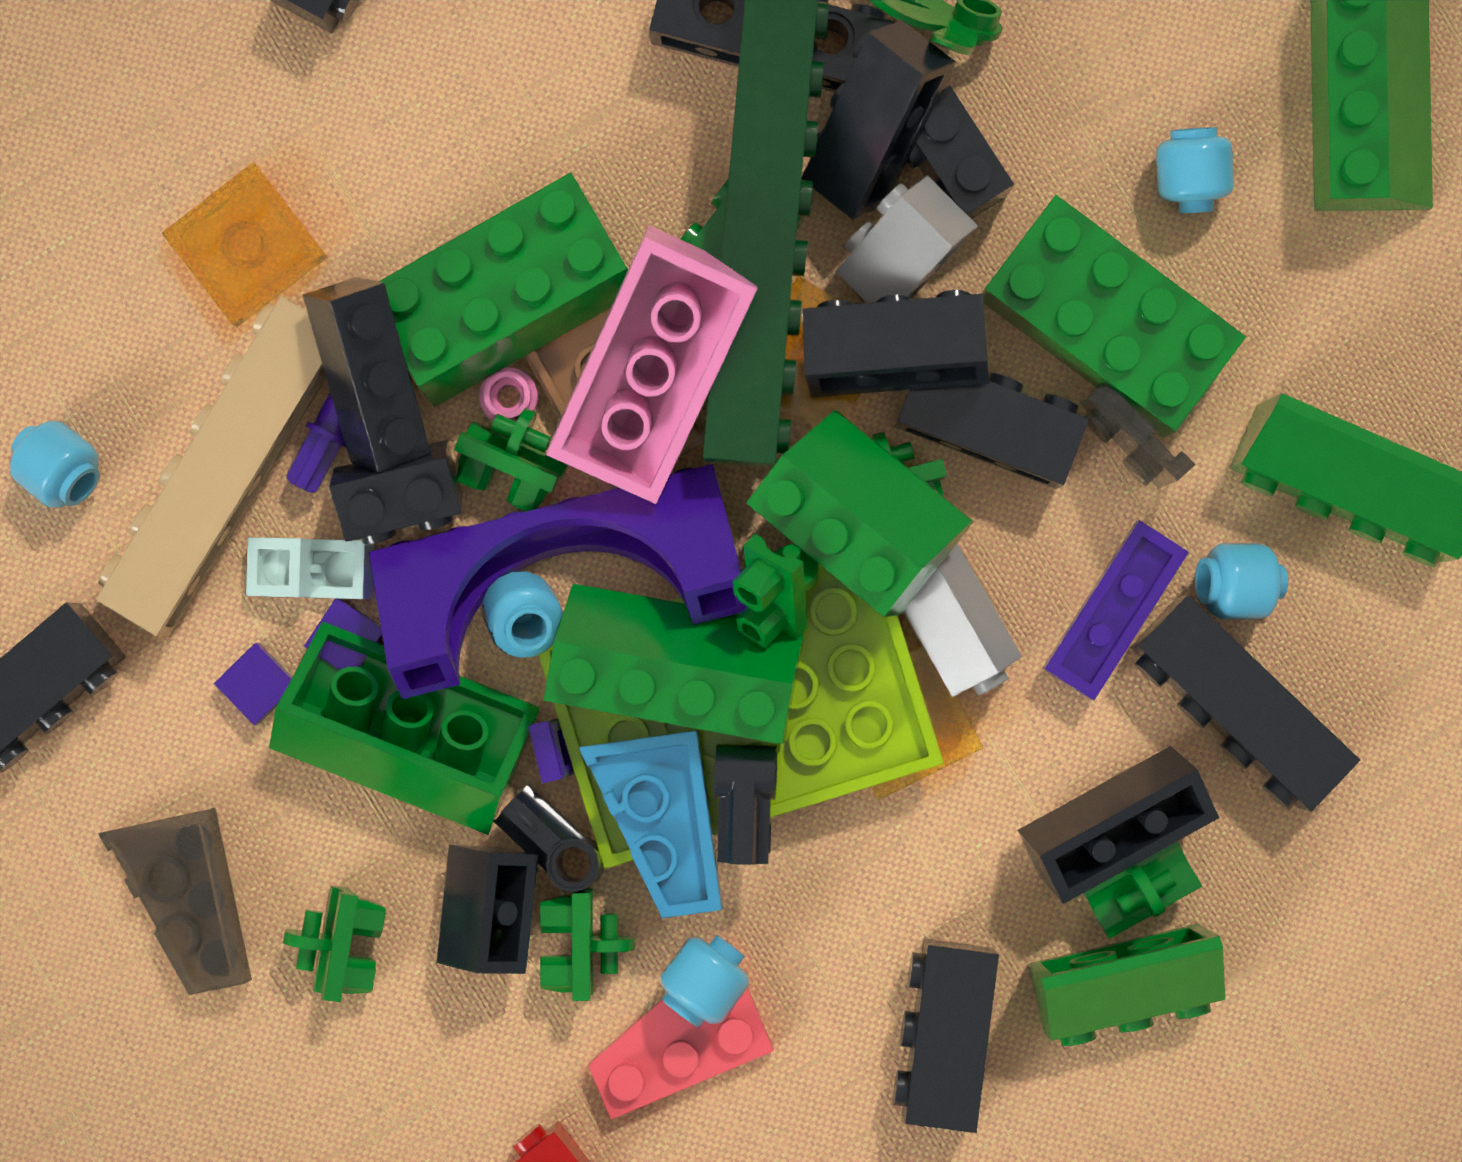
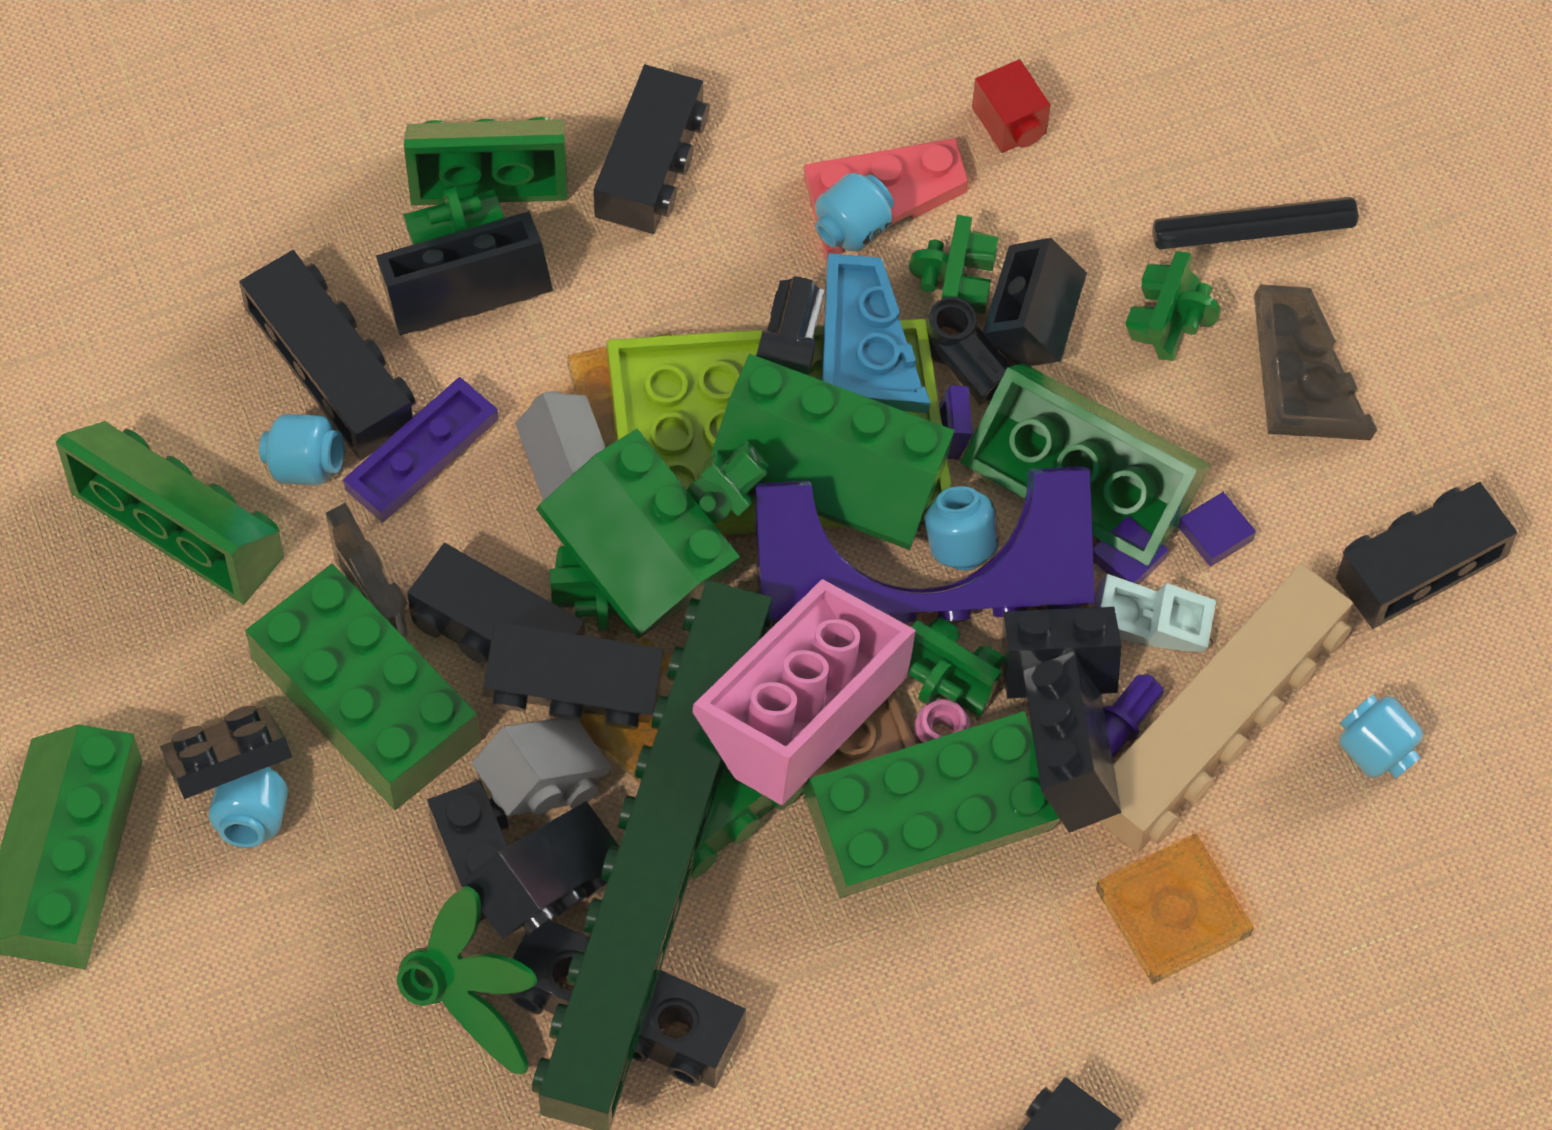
camera: 175 degrees left, 25 degrees down
none -> black plate [160,705,292,799]
none -> black axle [1152,197,1358,249]

